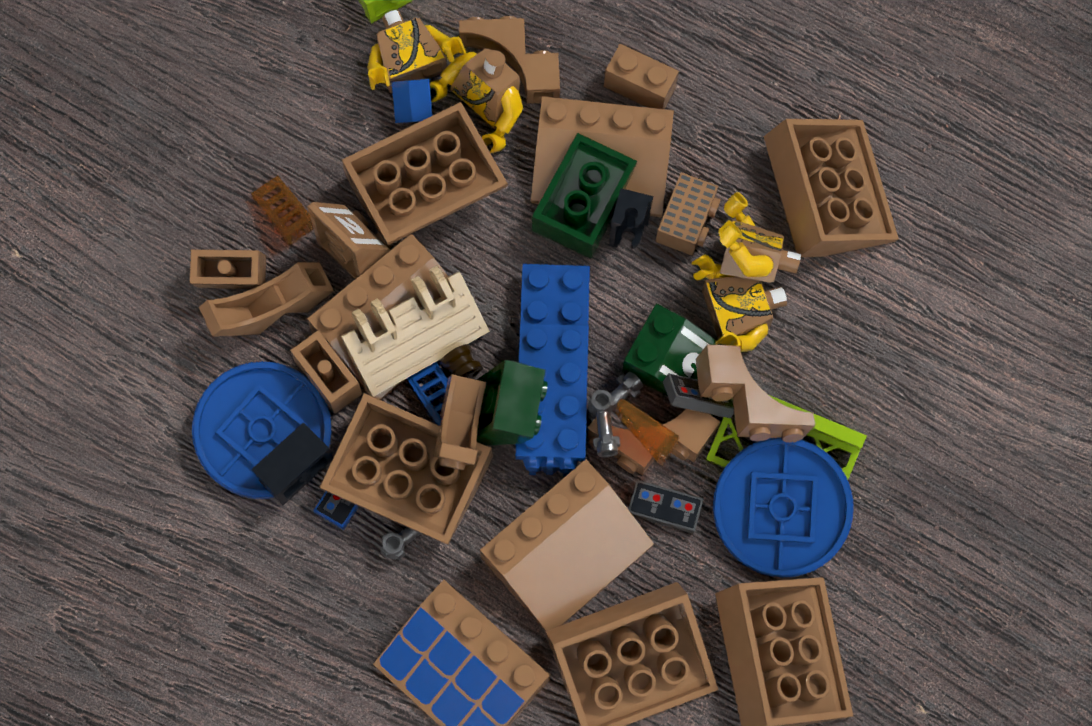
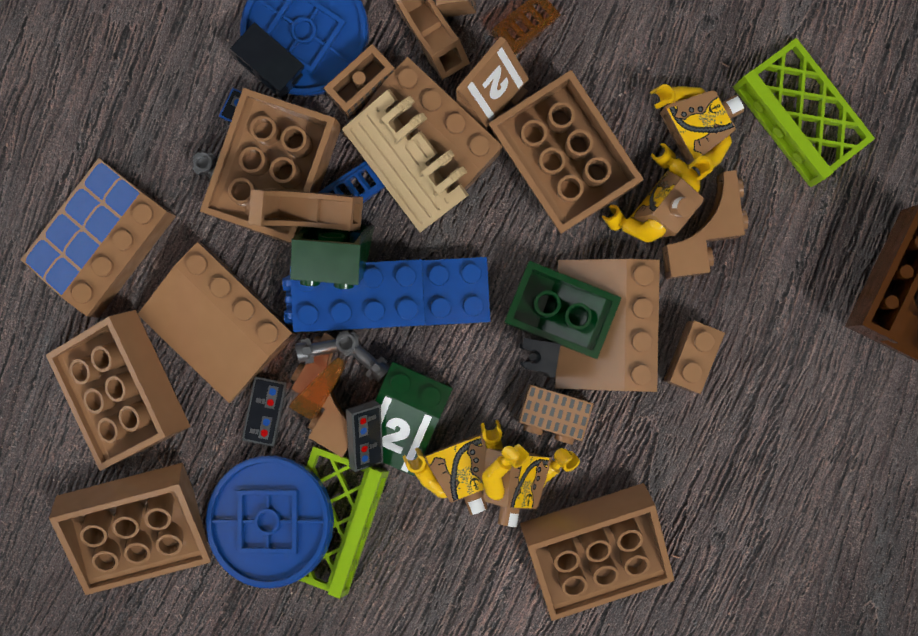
camera: 90 degrees right, 15 degrees up
blue piece [392,79,432,123] -> none
dark brown wheel [440,344,483,379] -> none
medium nougat arch [696,344,815,442] -> none

